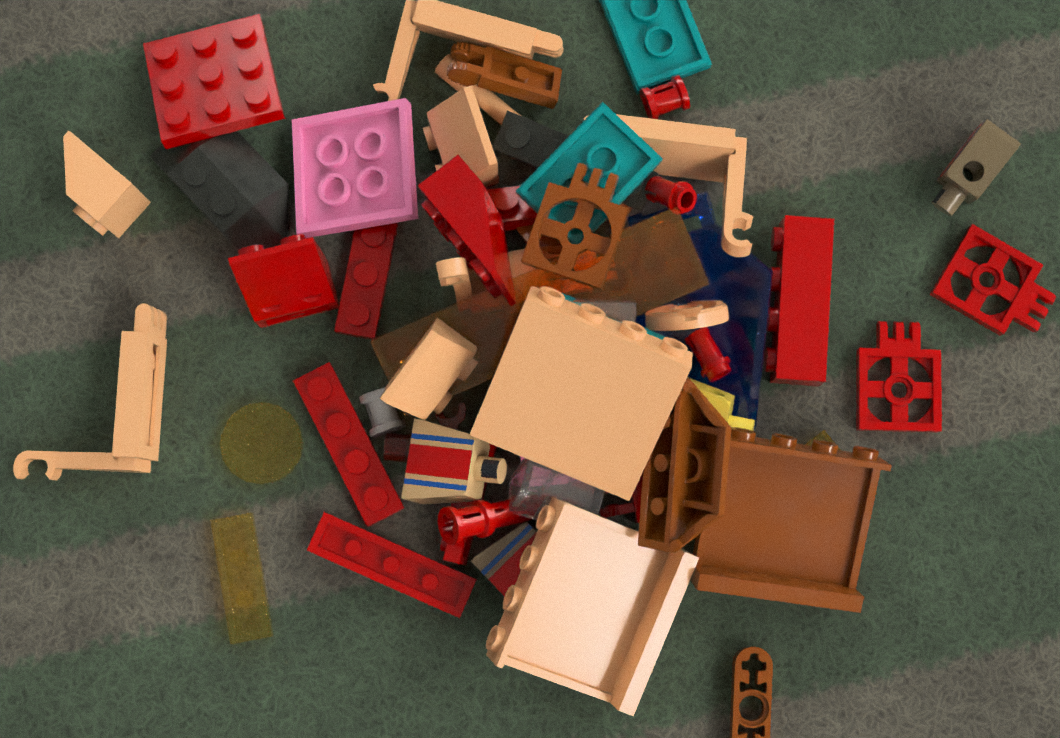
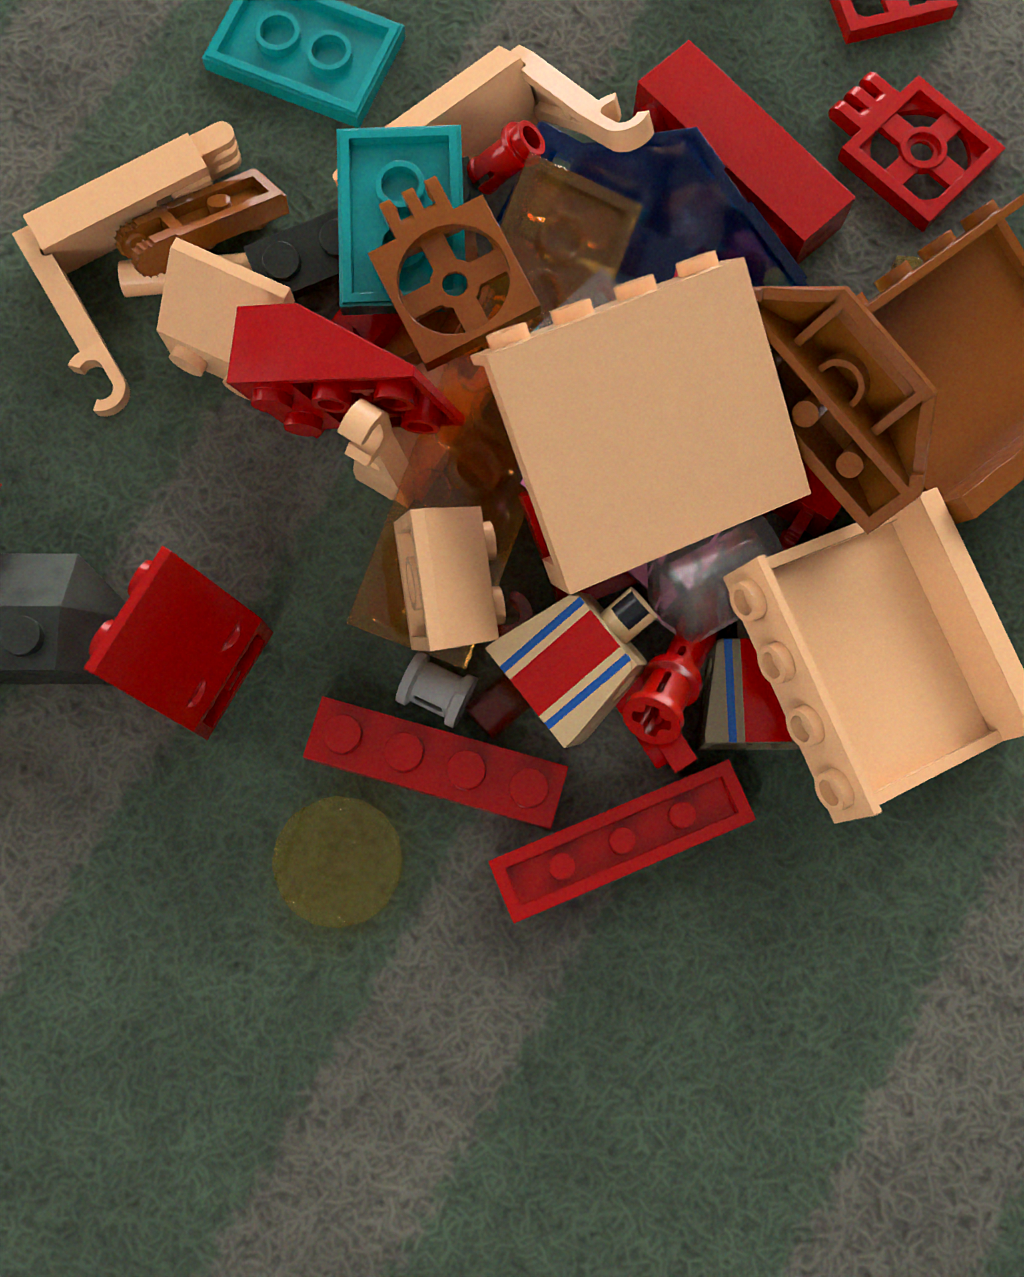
camera: 45 degrees left, 5 degrees down
light nougat hinge [13,303,167,481] -> none
clear yellow tile [210,513,274,644] -> none
bright pink plate [292,98,418,238] -> none
red plate [334,222,399,341] -> none
red bush [640,75,690,119] -> none
light nougat tile [645,300,729,331] -> none

